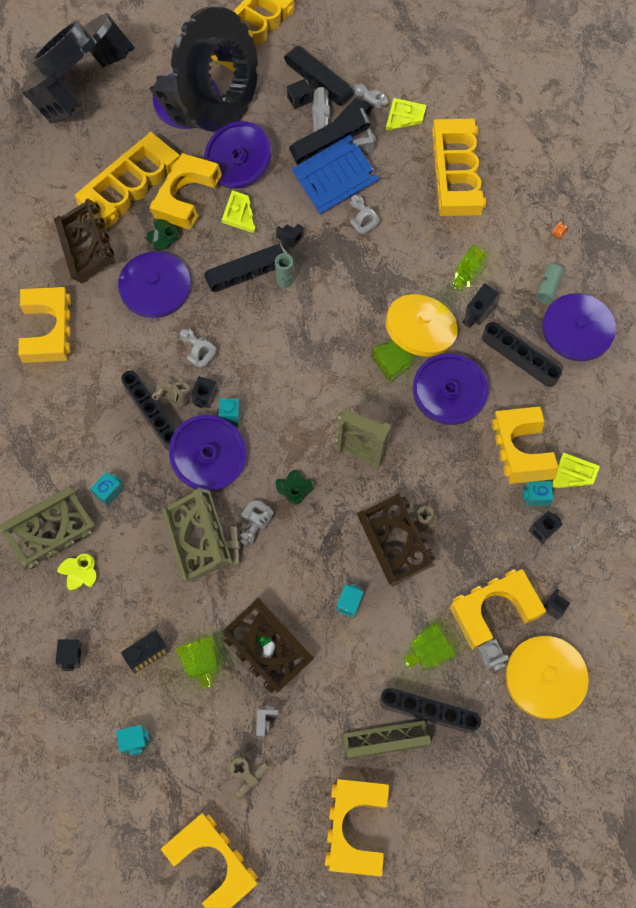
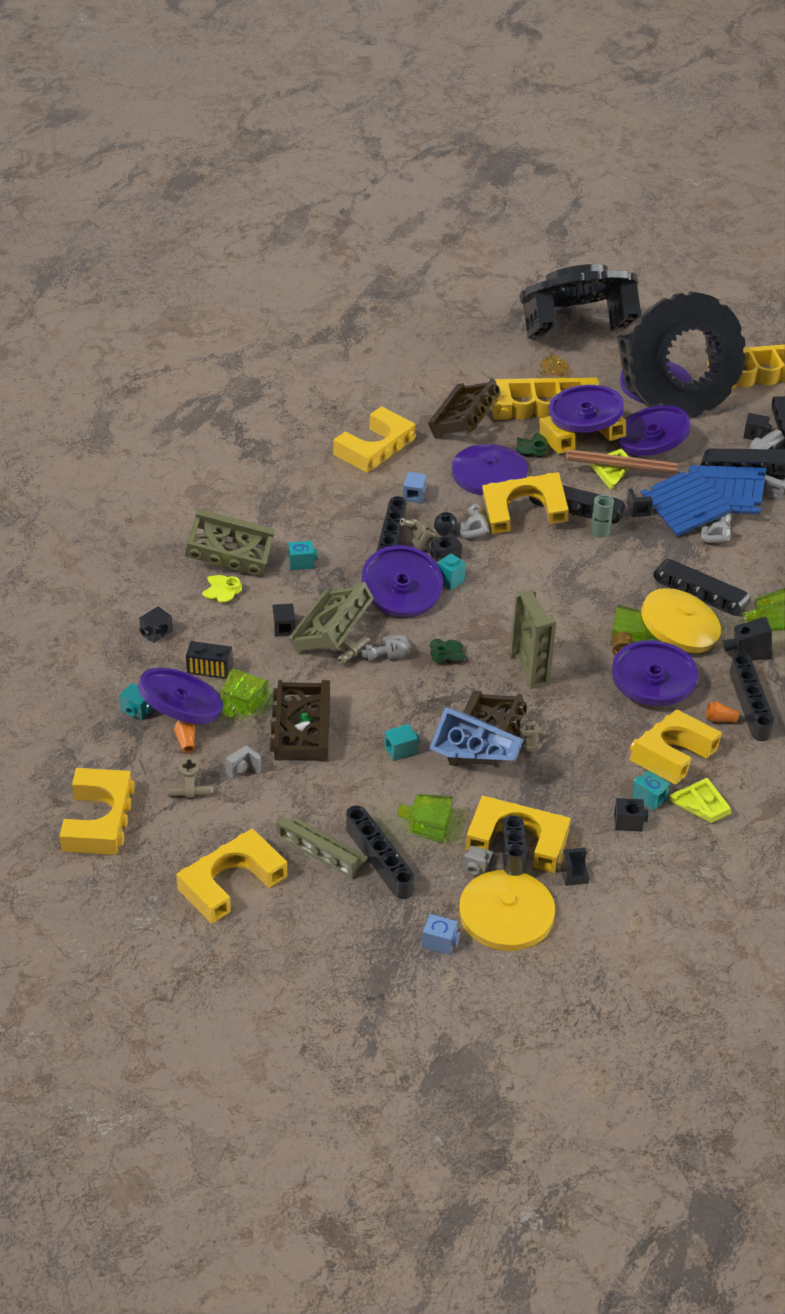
camera: 45 degrees right, 25 degrees down
none -> dark purple dish [138,668,224,724]
none -> orange cone [174,720,195,753]
none -> black brick [272,603,295,637]
none -> medium blue brick [403,472,427,503]
none -> medium blue brick [422,914,460,955]
none -> medium blue wedge [429,707,524,761]
none -> black piece [433,512,458,536]
none -> yellow arch [482,472,568,534]
none -> black beam [501,815,527,876]
none -> clear yellow bracket [540,353,569,378]
none -> dark purple dish [549,385,624,432]
none -> nougat axle [566,450,678,474]
none -> pearl gold wheel [612,631,633,656]
none -> blue door [640,467,732,536]
none -> black beam [653,559,751,616]
none -> orange cone [705,701,739,723]

